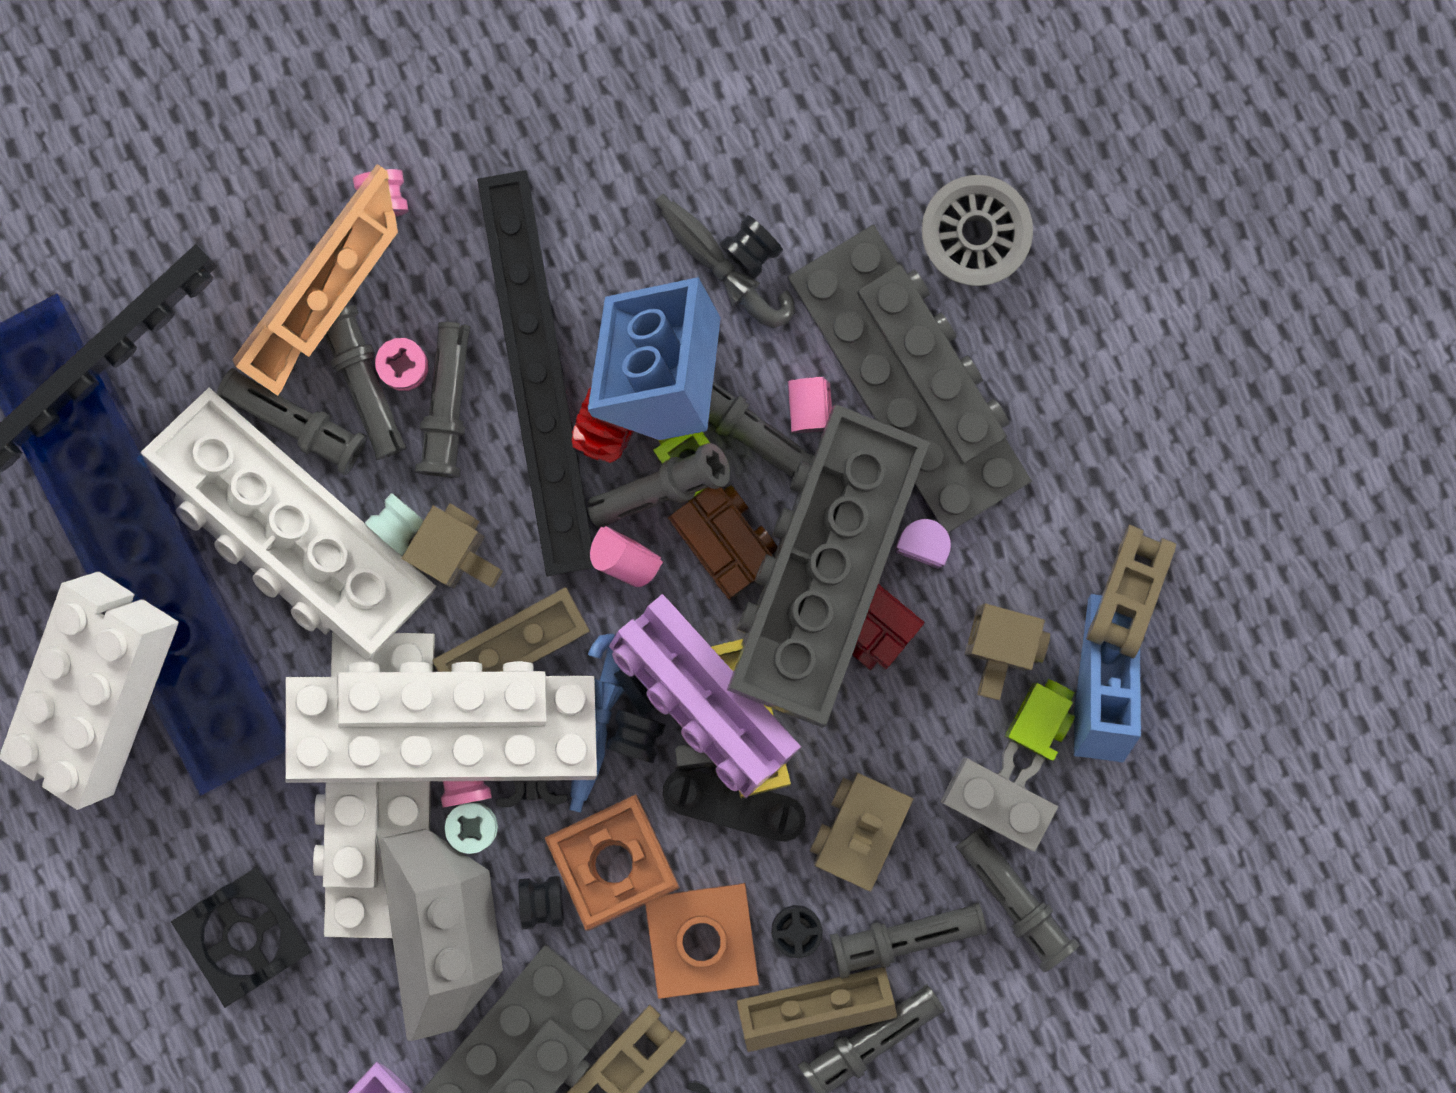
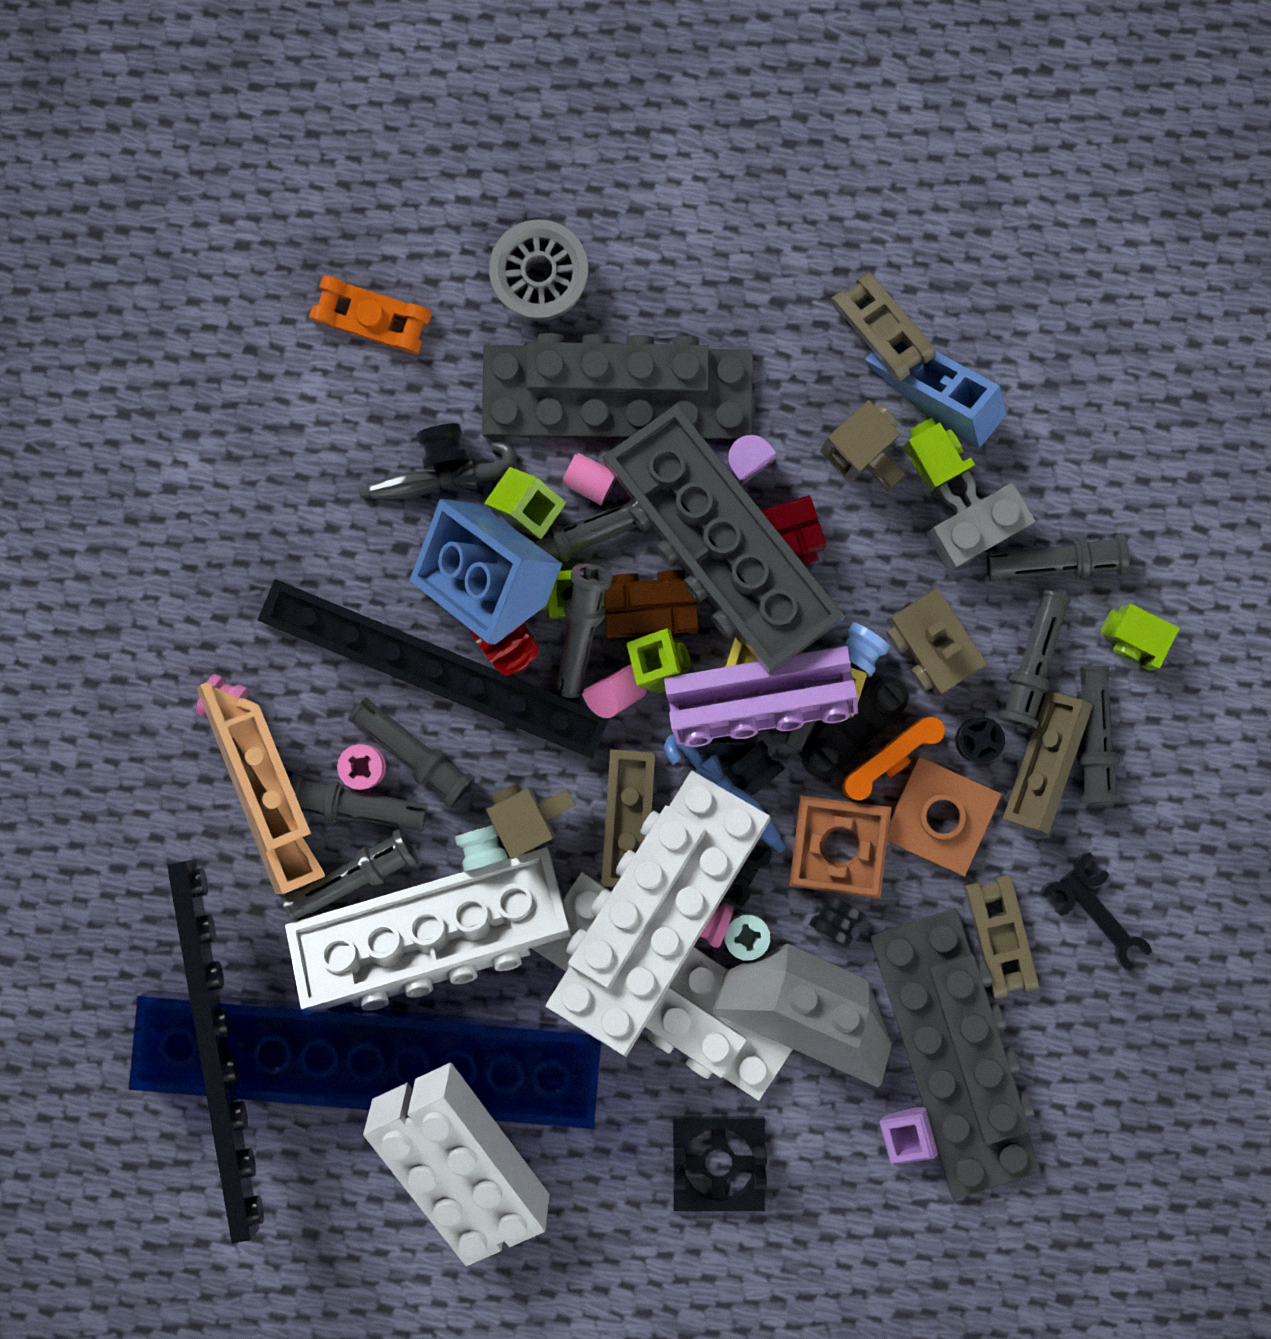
camera: 55 degrees left, 0 degrees up
none -> orange plate [308,275,433,355]
none -> lime brick [484,467,567,539]
none -> lime brick [626,628,691,694]
none -> light blue wheel [836,622,891,677]
none -> orange plate [841,717,945,800]
none -> lime brick [1100,603,1180,671]

